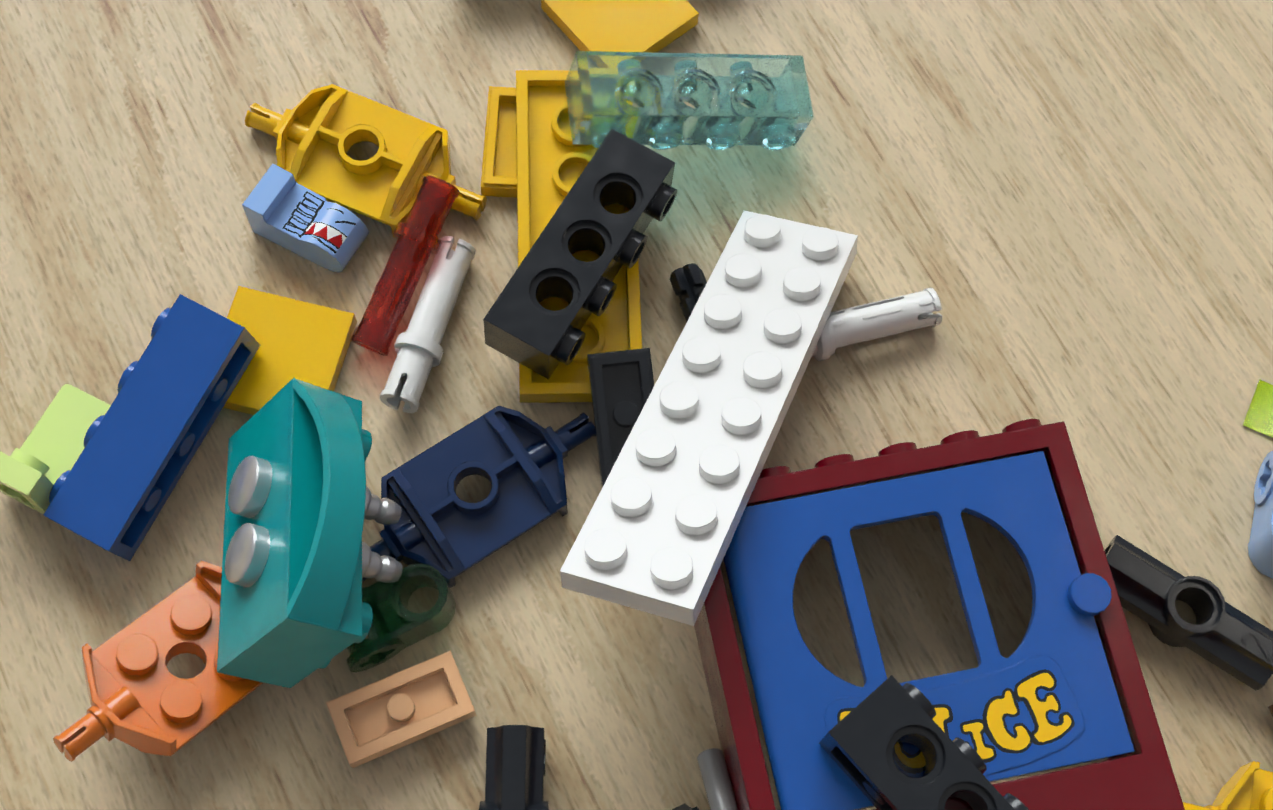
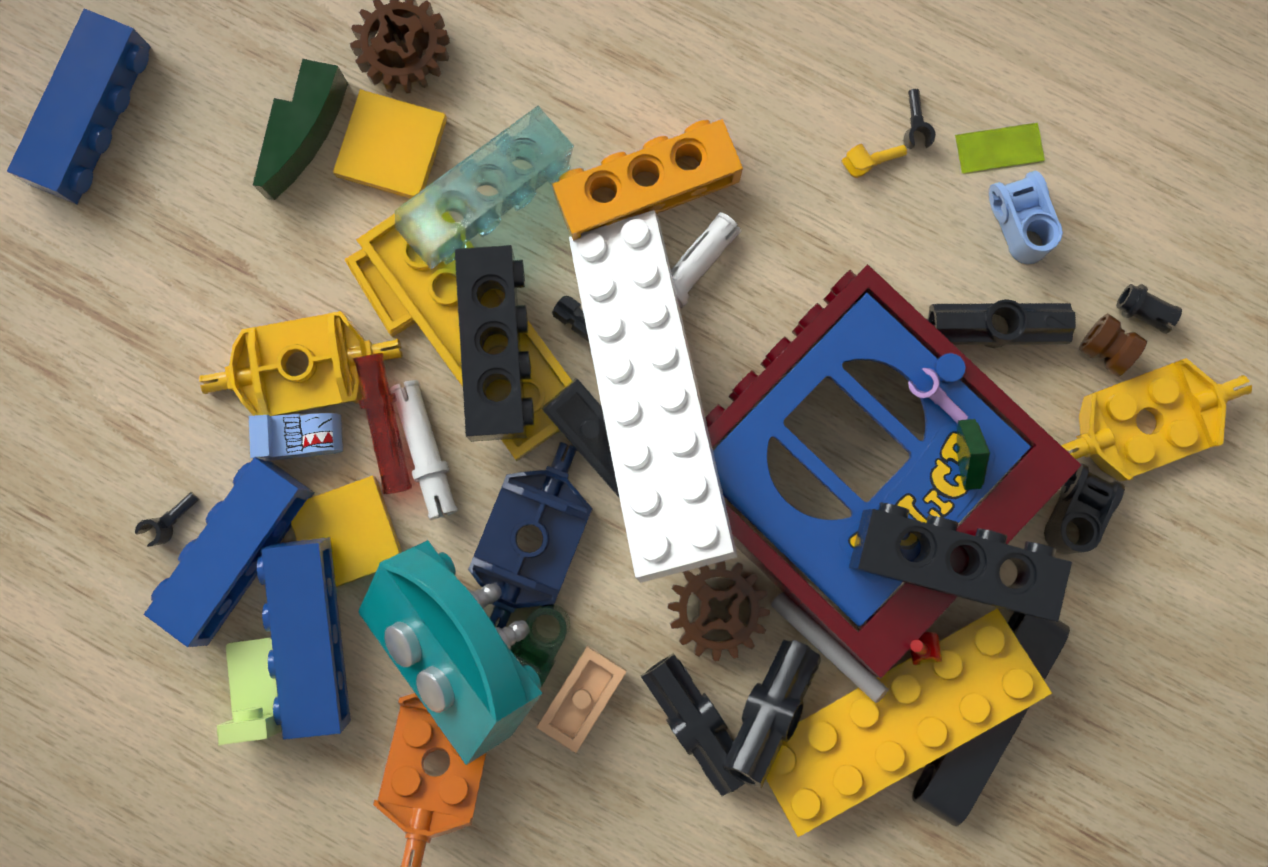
camera: 30 degrees left, 15 degrees up
none -> black hand [135,492,199,547]
none -> blue brick [143,457,315,647]
none -> light orange brick [552,119,743,241]
none -> reddish brown gear [667,561,770,661]
none -> yellow hand [841,143,907,178]
none -> black hand [903,89,936,149]
none -> lavender hand [908,368,968,424]
none -> dark green tile [957,419,990,490]

